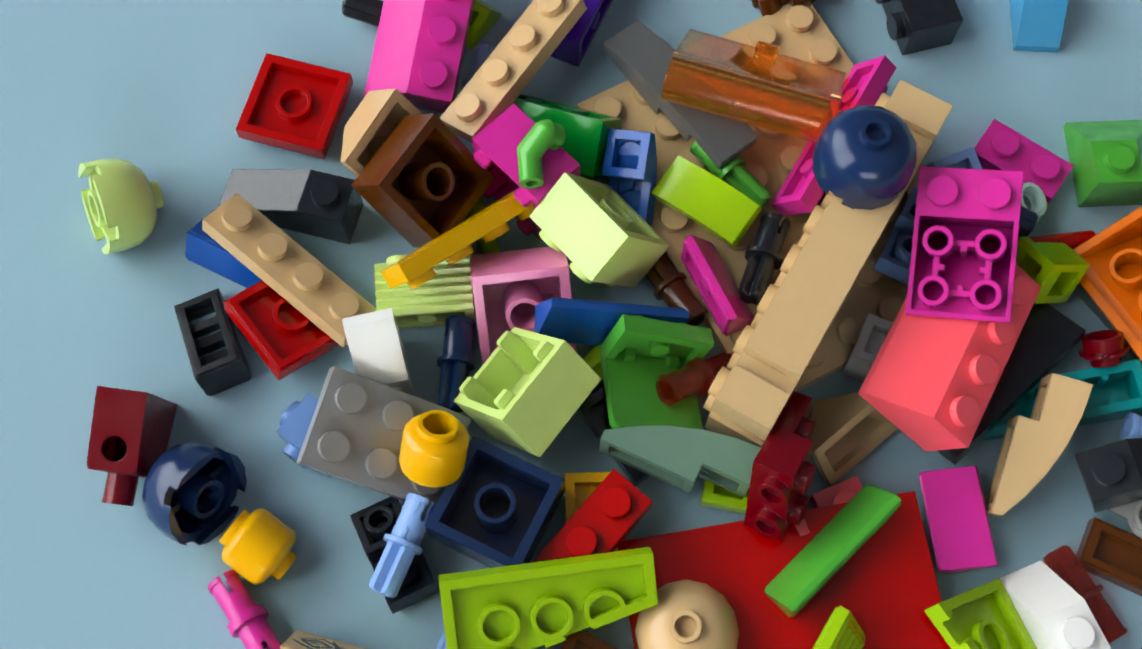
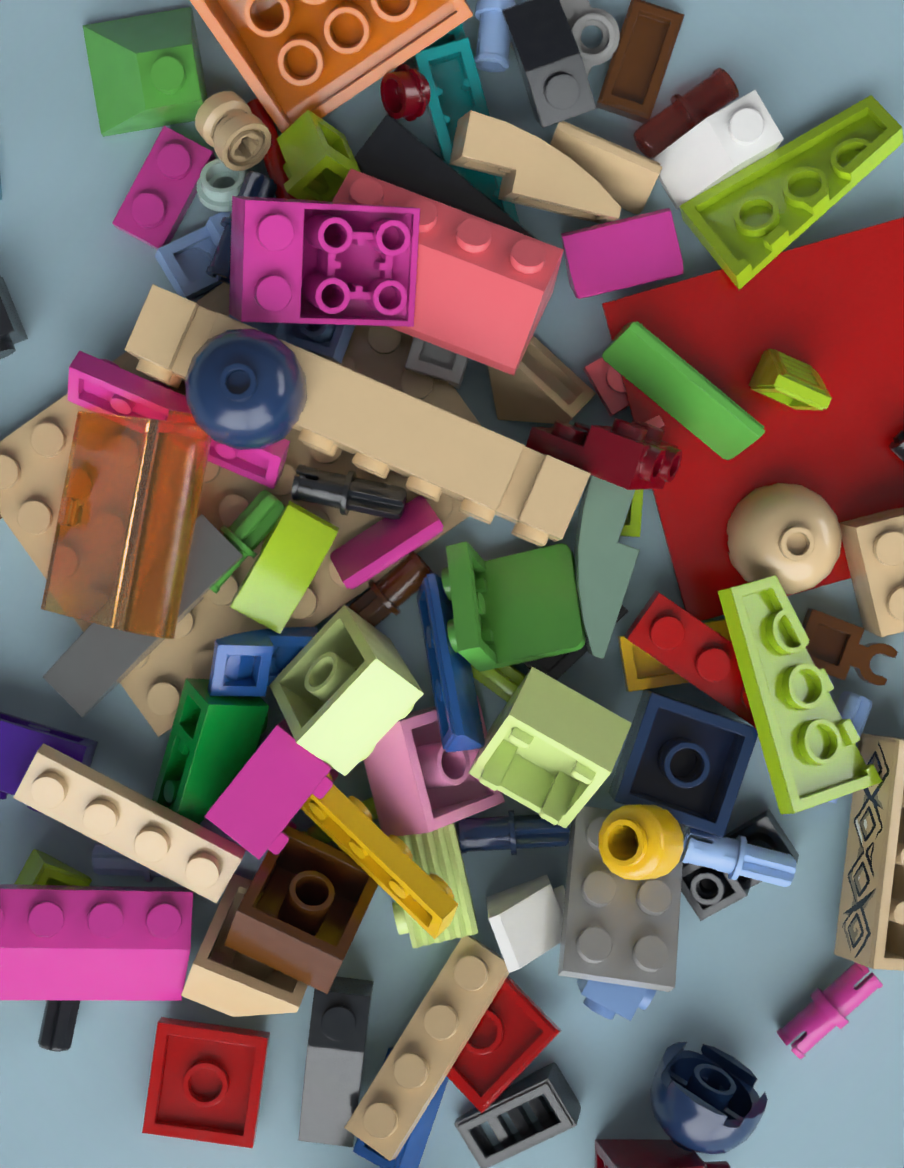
camera: 100 degrees left, 20 degrees up
yellow head [219,508,298,585] -> none
bright green arm [517,119,566,189] -> none
clear red axle [656,352,734,406] -> none
none -> tan wheel [195,91,271,171]
none -> tan slope [550,121,662,214]

